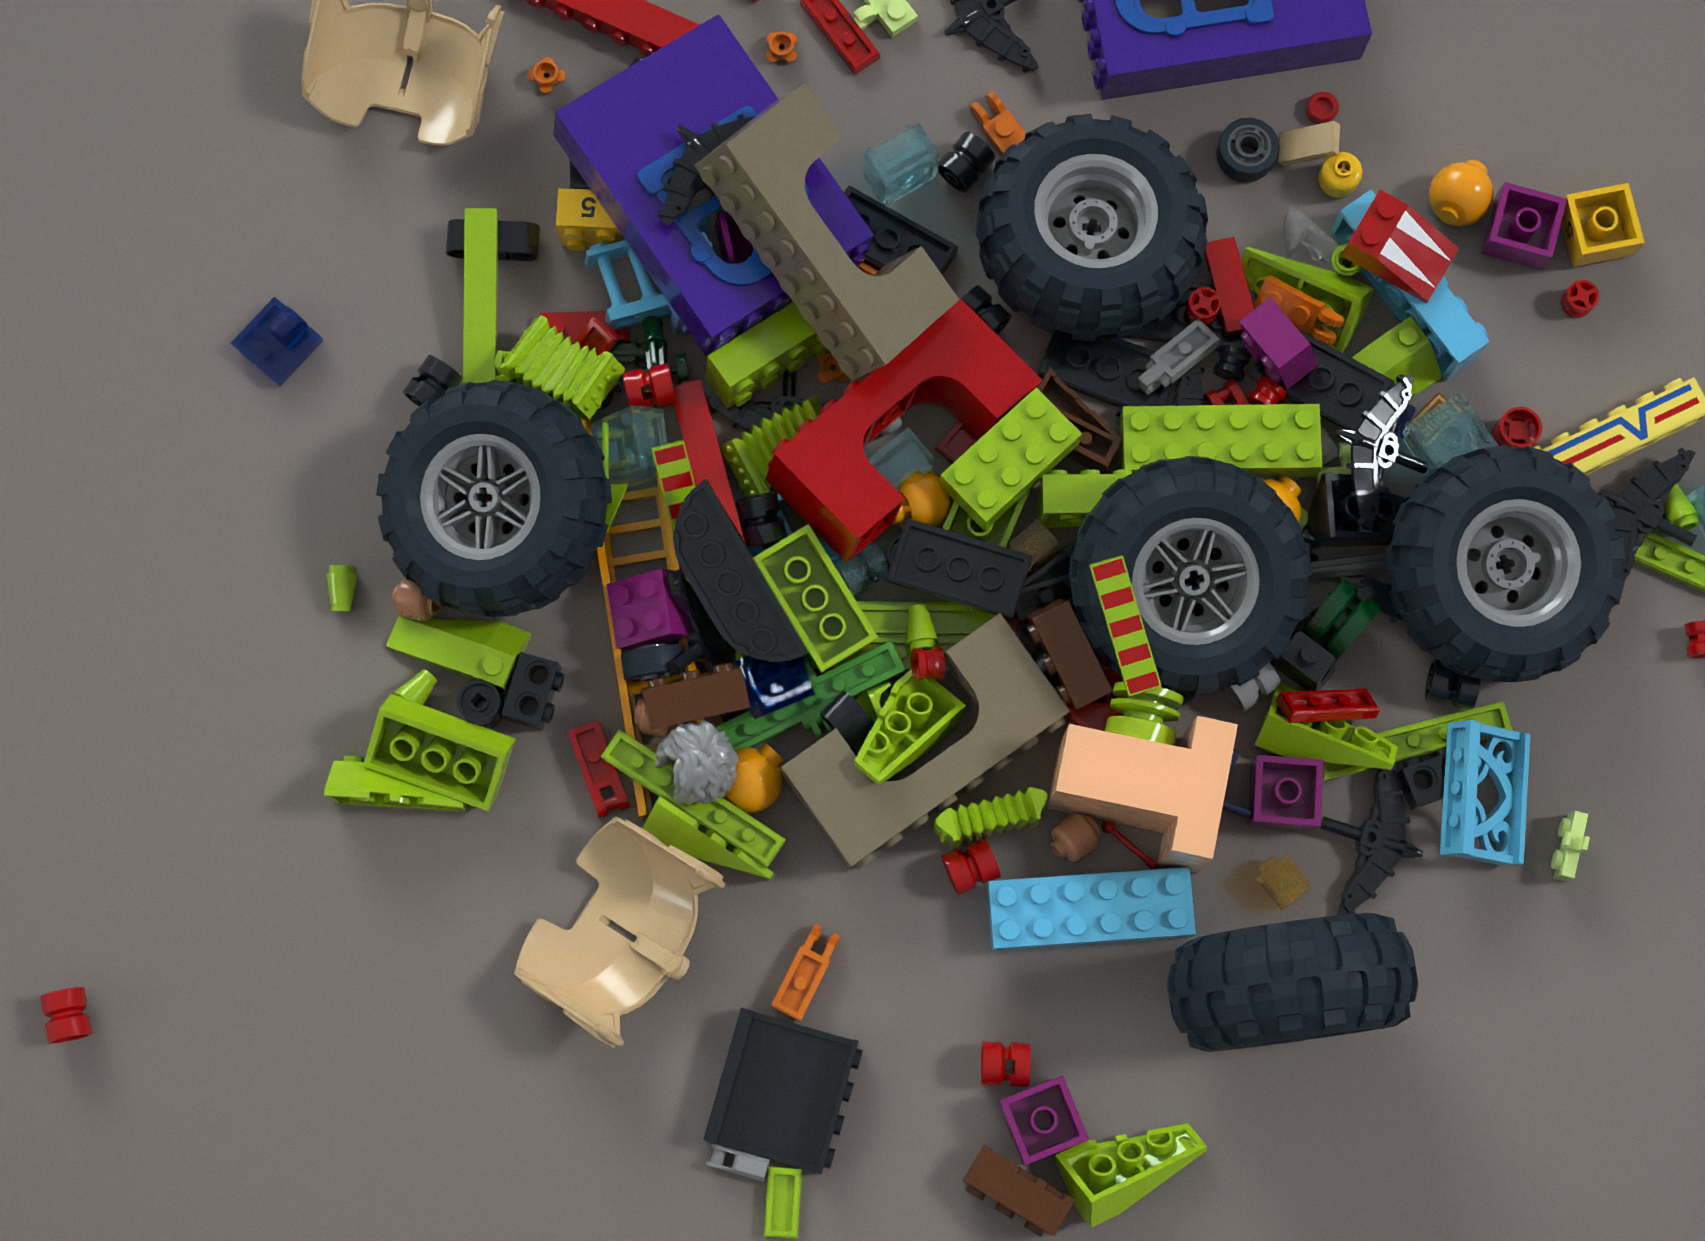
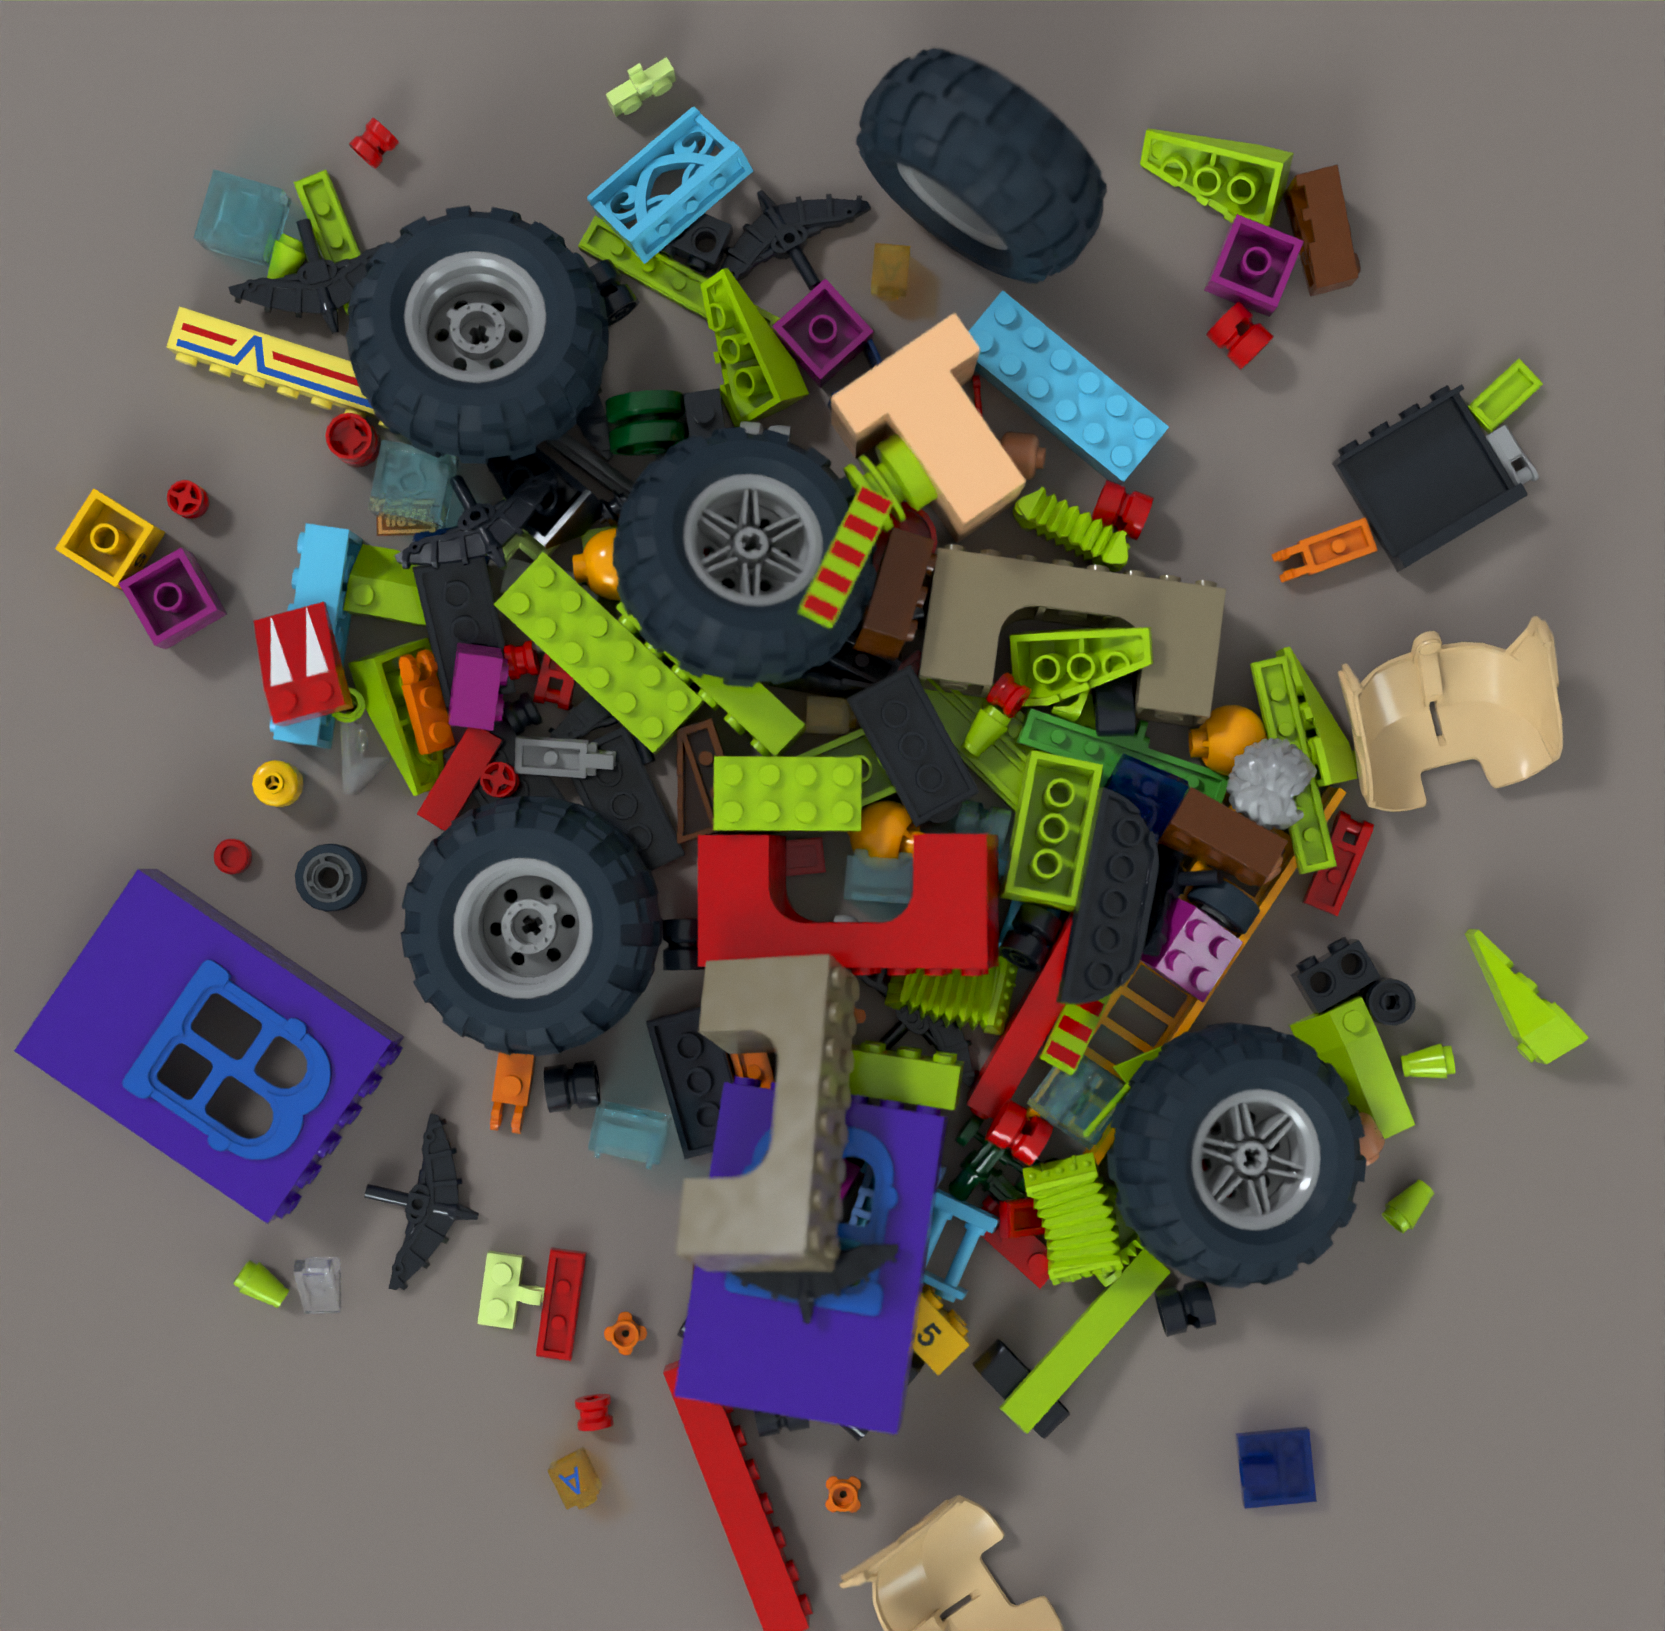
camera: 135 degrees left, 10 degrees up
lime brick [363,694,516,811] -> none
red tile [1276,688,1380,723] -> none
tan tile [1278,121,1340,166] -> none
light orange brick [1429,160,1494,226] -> none

